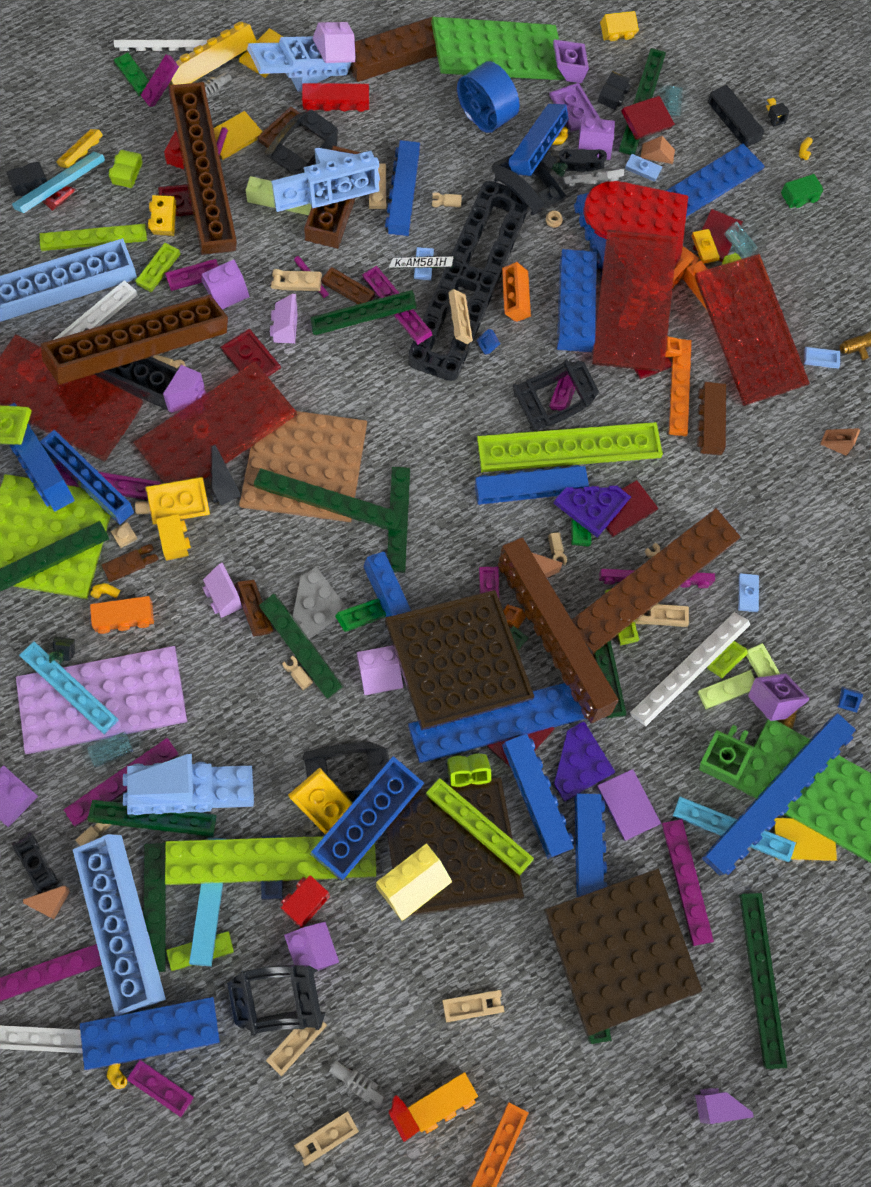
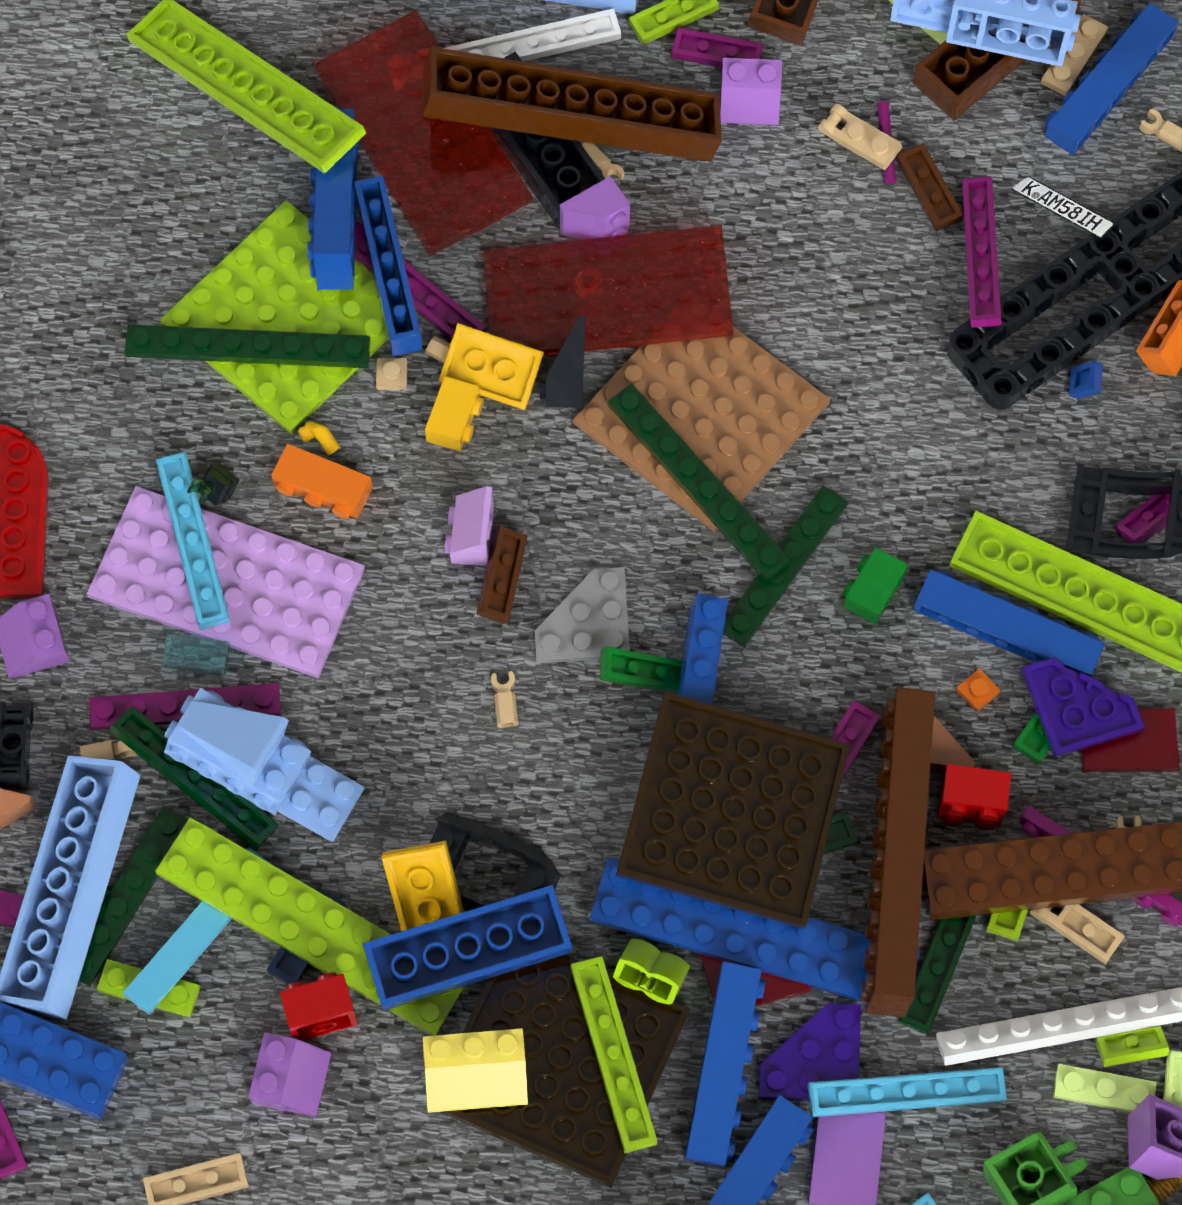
camera: 40 degrees right, 0 degrees up
reddish brown hinge [101,544,159,582] -> none
dark red tile [220,328,281,387] -> none
black wedge [227,965,326,1036] -> none
dark green plate [259,594,344,699] -> none
lavender slope [270,294,298,343] -> none
dark green plate [311,290,417,336] -> none
lavender slope [357,645,403,695] -> none
light blue tile [414,247,434,280] -> none
tan plate [449,289,473,344] -> none
orange slope [503,604,526,629] -> none
tan bar [548,532,567,565] -> none
none -> medium azure tile [807,1067,1007,1117]
none -> green brick [842,547,908,625]
none -> red brick [937,764,1011,830]
none -> orange plate [956,668,1001,713]

